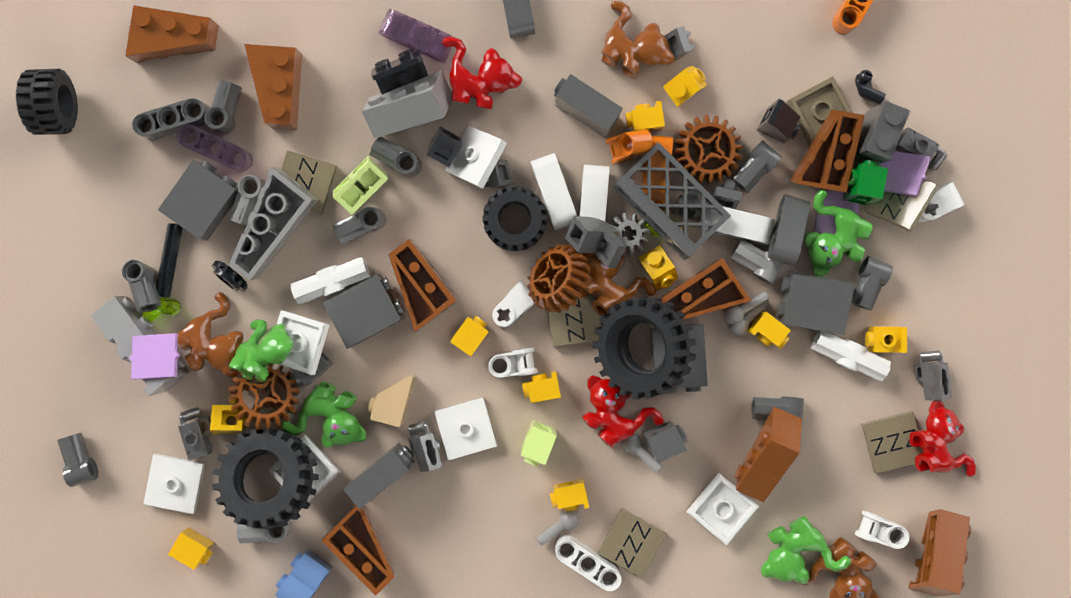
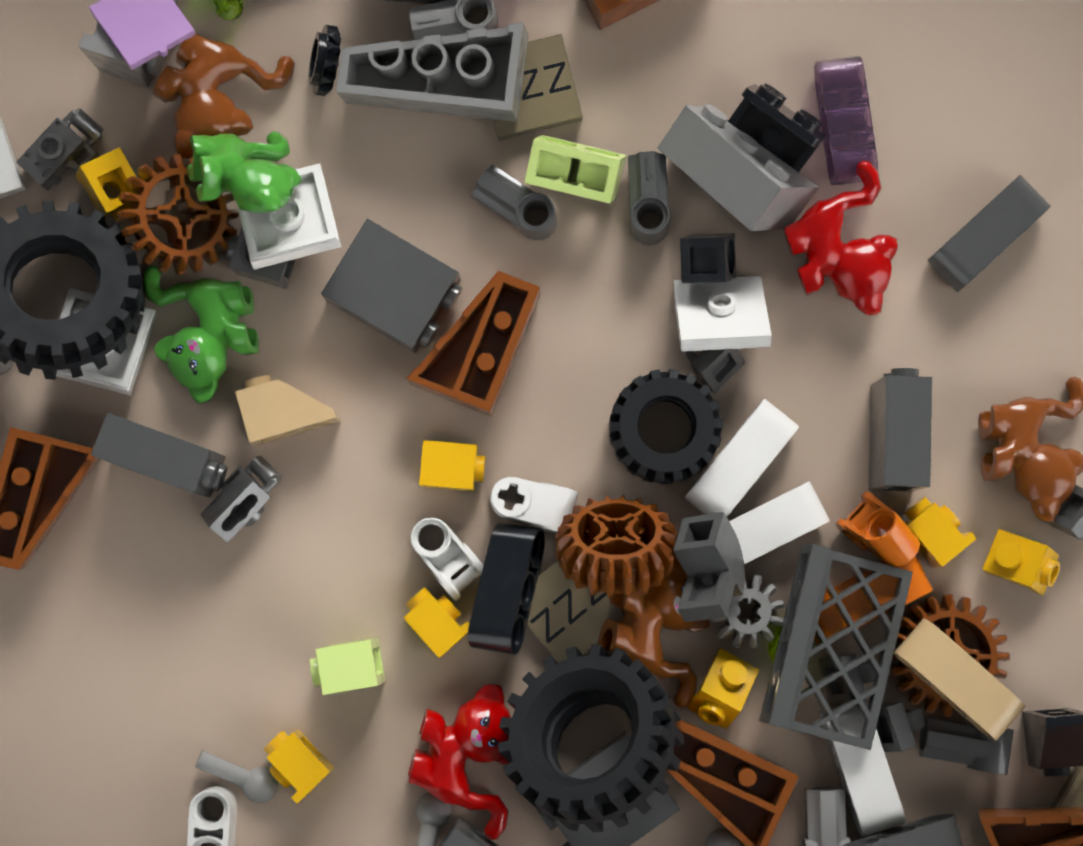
camera: 65 degrees right, 5 degrees down
white piece [290,257,371,305] -> none
white plate [434,397,497,460] -> none
none -> black beam [468,522,545,655]
none -> tan beam [894,618,1026,742]

